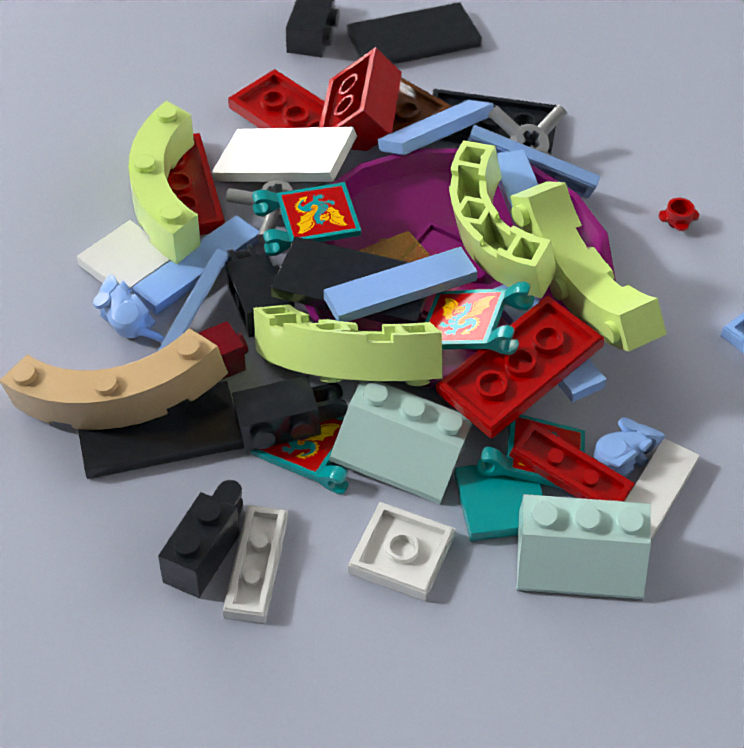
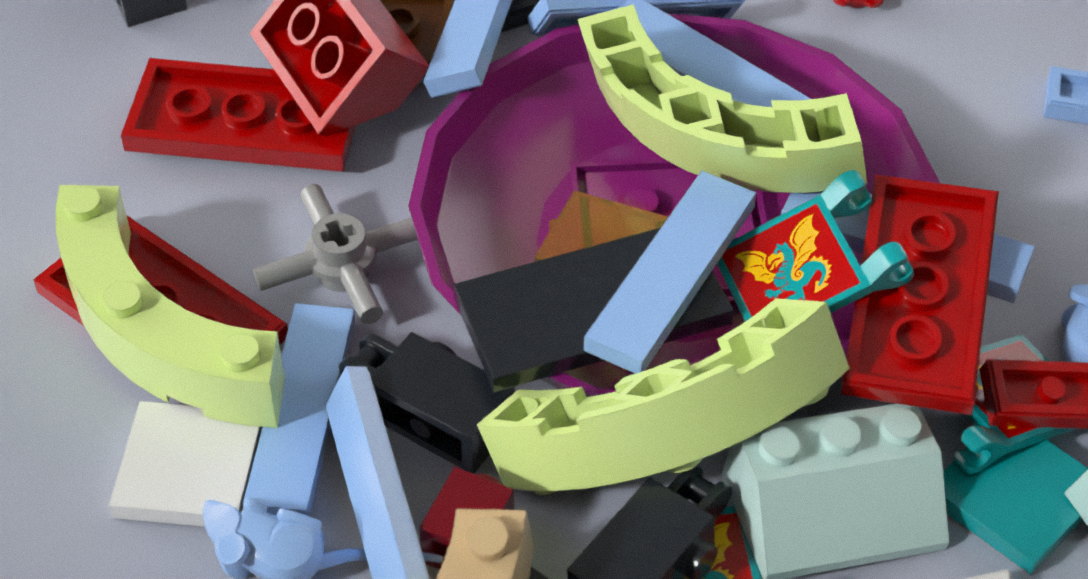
camera: 35 degrees left, 0 degrees up
white tile [212,127,357,182] -> none
flag [252,182,361,256] -> none
yellowish green brick [510,182,667,352] -> none

